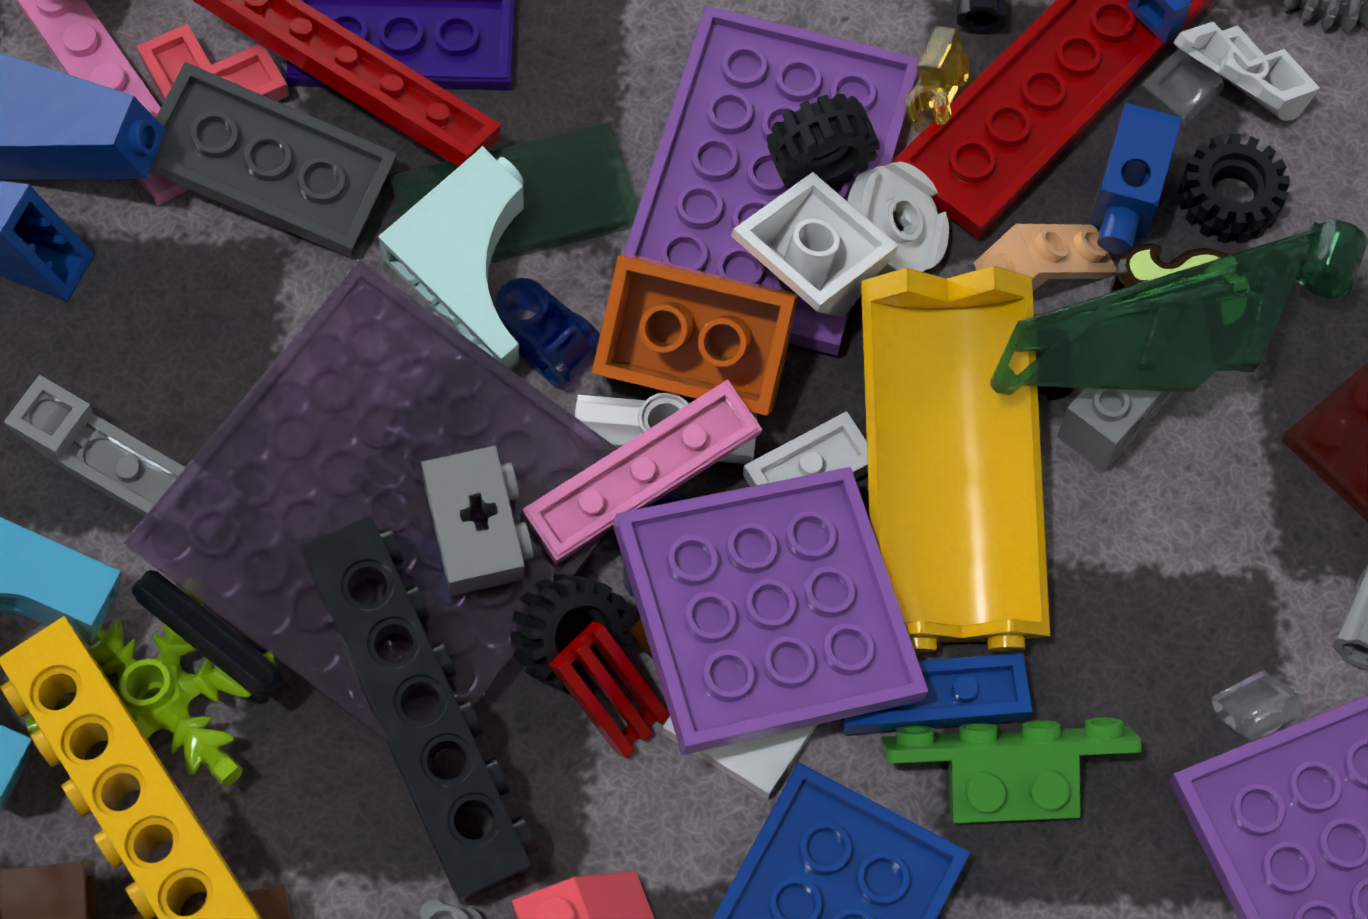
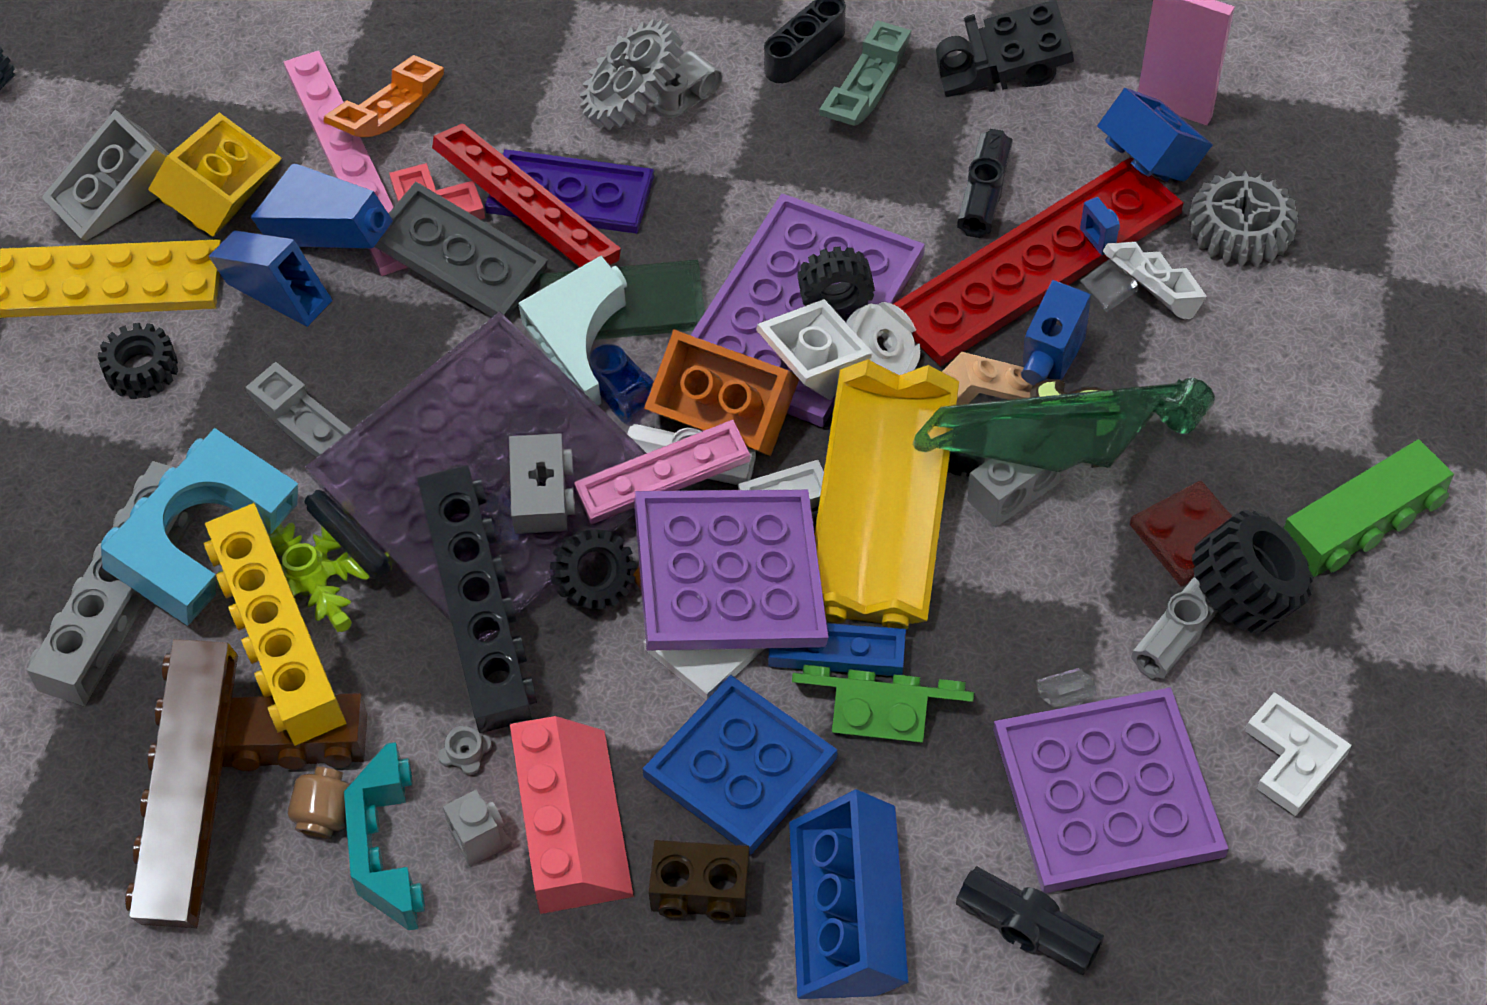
camera: 15 degrees right, 10 degrees down
red tile [548,621,670,759] -> none
clear yellow plate [904,27,970,125] -> none
black tyre [1178,134,1290,244] -> none

